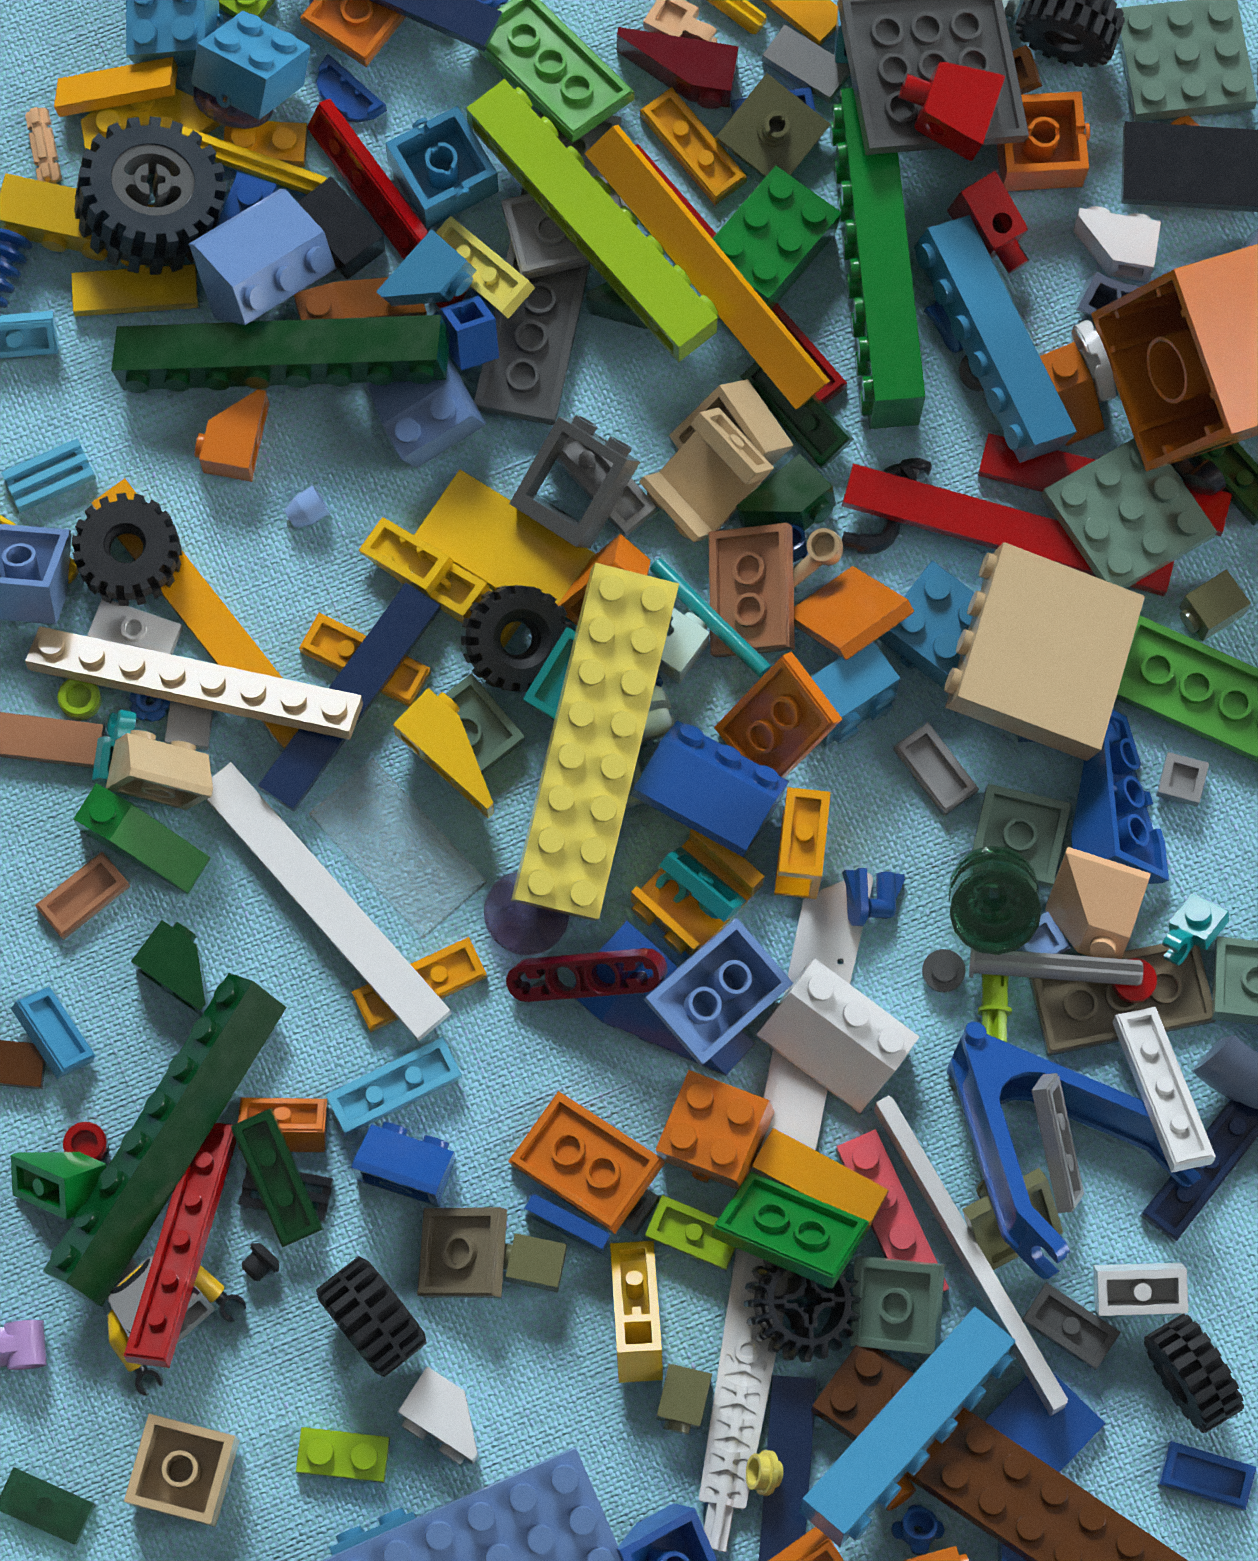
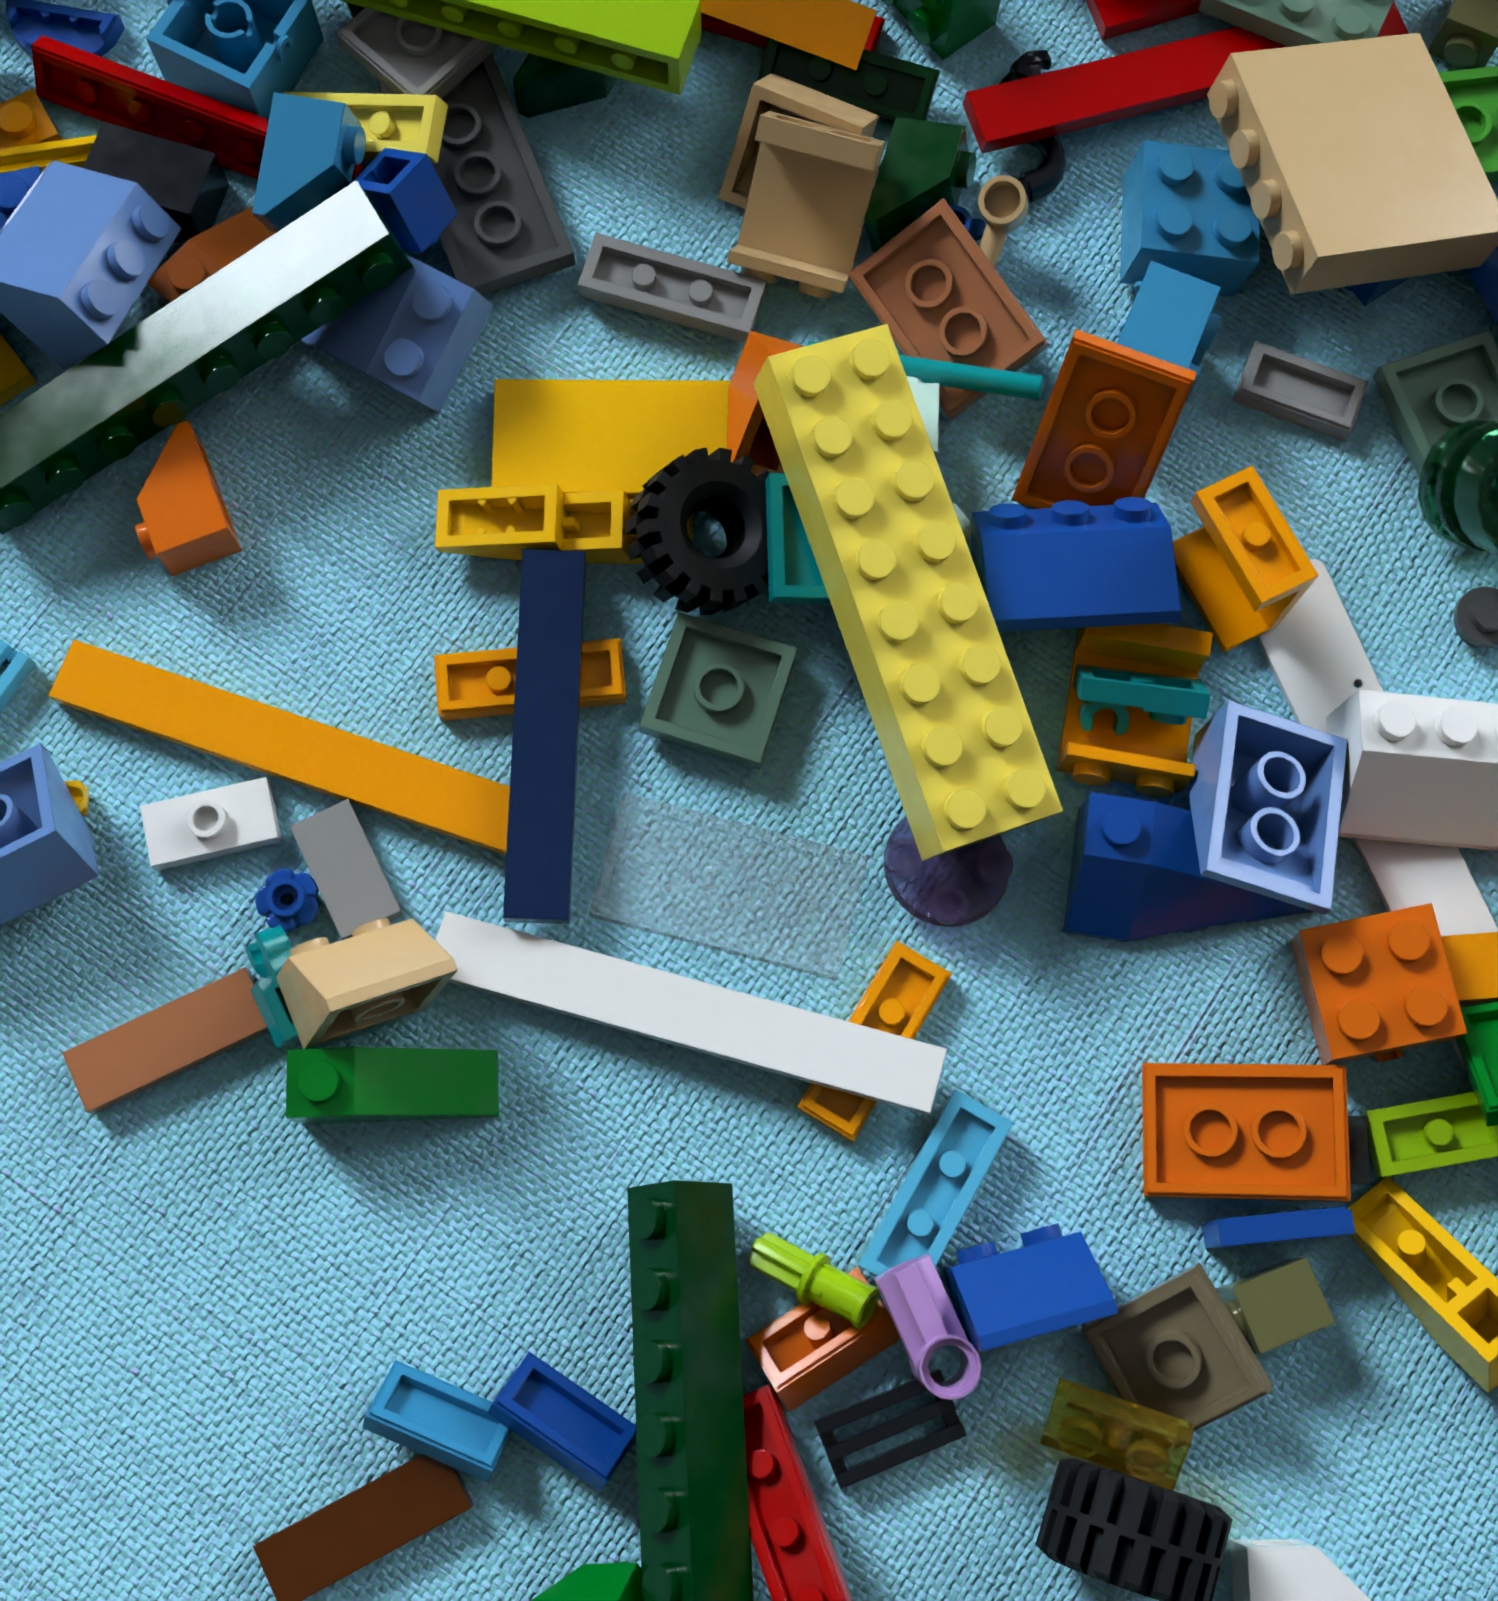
camera: 35 degrees left, 0 degrees up
plate [25,626,363,740] -> none
nougat tile [35,852,130,940] -> none
lime tile [57,679,102,721] -> none
red tile [63,1122,108,1161] -> none
black tyre [72,493,182,606] -> none
dark green slope [131,920,209,1016] -> none
dark green tile [230,1108,324,1247] -> none
black piece [242,1243,279,1281] -> none
light blue hose [284,485,331,528] -> none
yellow slope [393,688,494,819] -> none
dark red beam [506,948,667,1002] -> none
dark grey window [509,415,640,548] -> none
orange tile [794,566,914,660] -> none
blue piece [842,868,905,927] -> none
none -> blue tile [487,1351,636,1493]
none -> lime axle [748,1233,880,1329]
none -> lavender piece [874,1254,982,1400]
none -> clear yellow plate [1039,1378,1194,1490]

